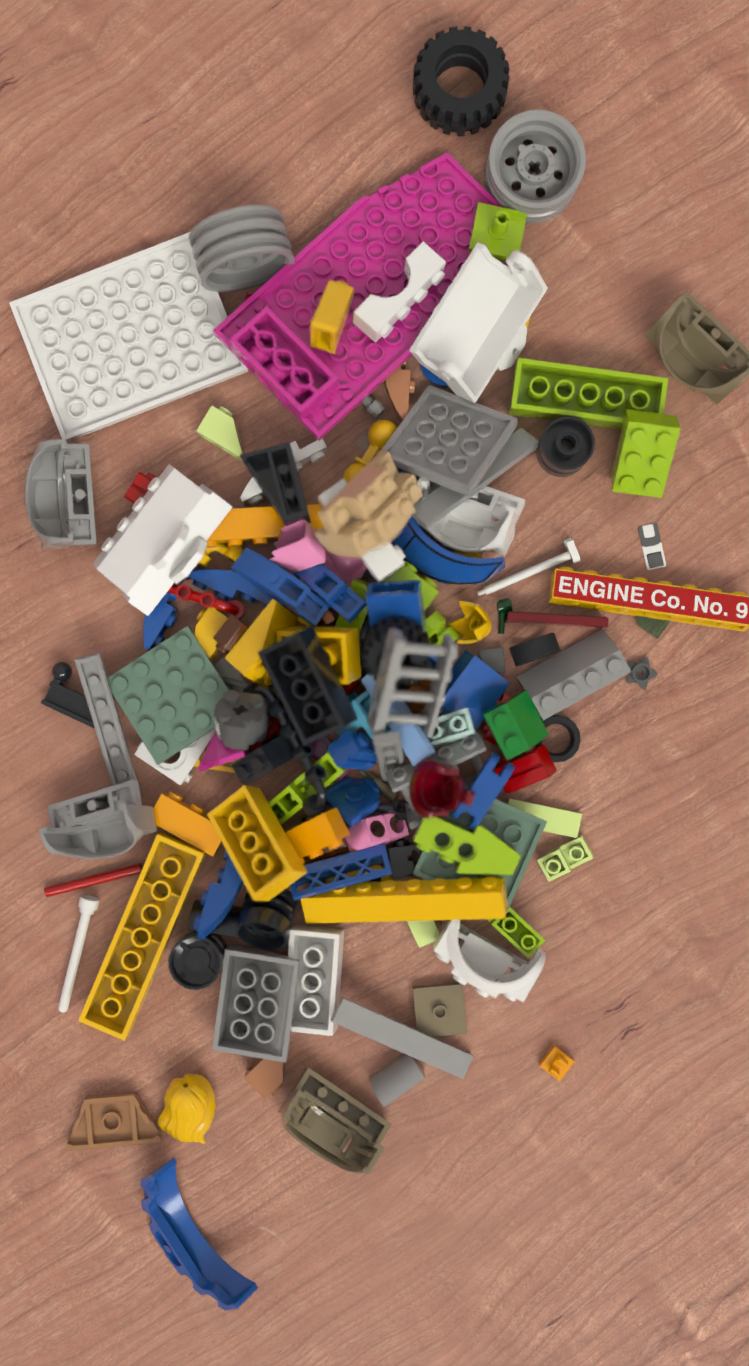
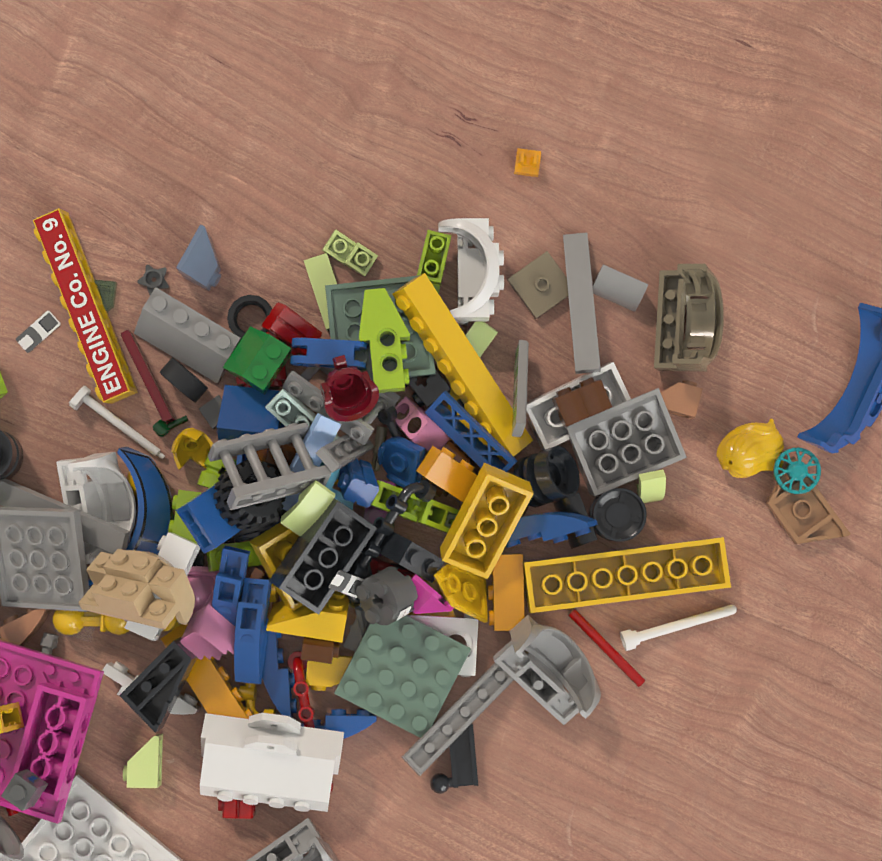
camera: 125 degrees left, 5 degrees down
none -> dark grey brick [1,769,48,811]
none -> sand blue slope [176,224,221,291]
none -> yellowish green slope [281,480,335,537]
none -> sticker [329,570,364,598]
none -> yellow tile [434,563,488,623]
none -> light grey tile [512,340,529,437]
none -> reddish brown brick [552,377,612,427]
none -> yellowish green slope [637,470,666,503]
none -> teal wheel [774,447,821,494]

